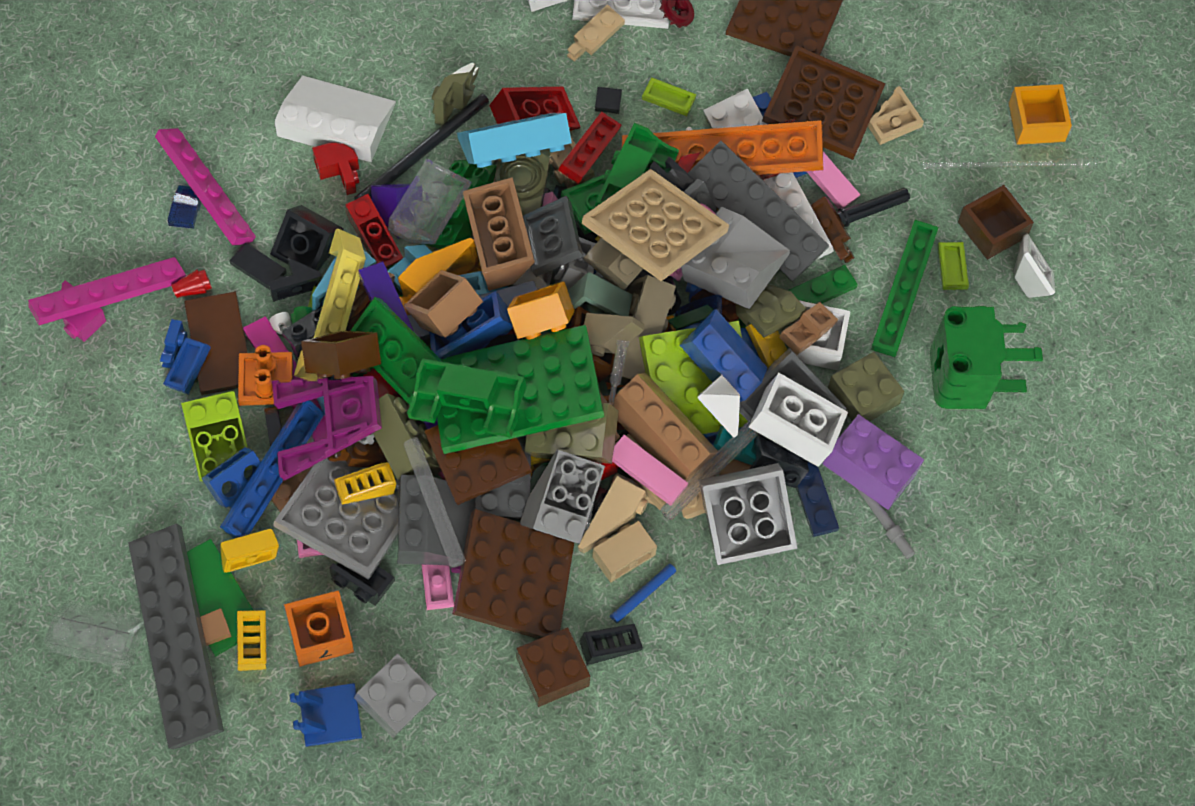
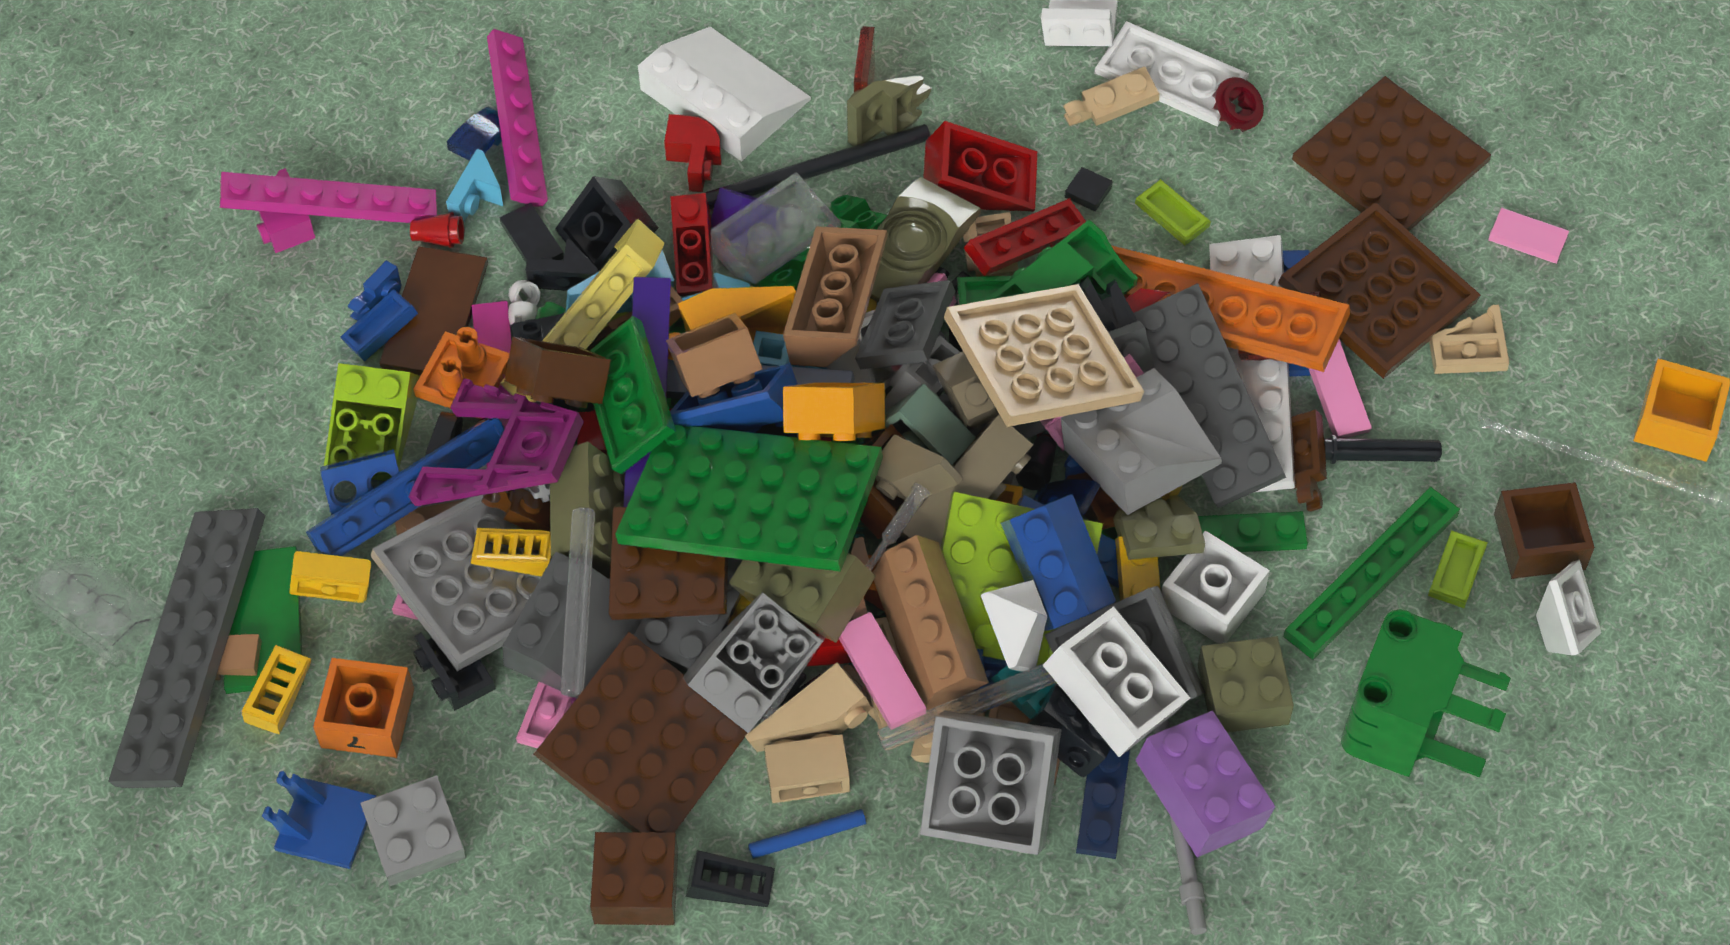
camera: 30 degrees right, 5 degrees down
green bracket [407,359,527,438] -> none
medium azure slope [457,113,572,168] -> none
dark green window [668,305,713,330] -> none
medium nougat slope [779,302,838,355] -> none
none -> medium azure slope [446,149,504,222]
none -> white hinge [508,280,540,305]
none -> clear red tile [854,26,875,92]
none -> bright pink tile [1489,208,1569,264]

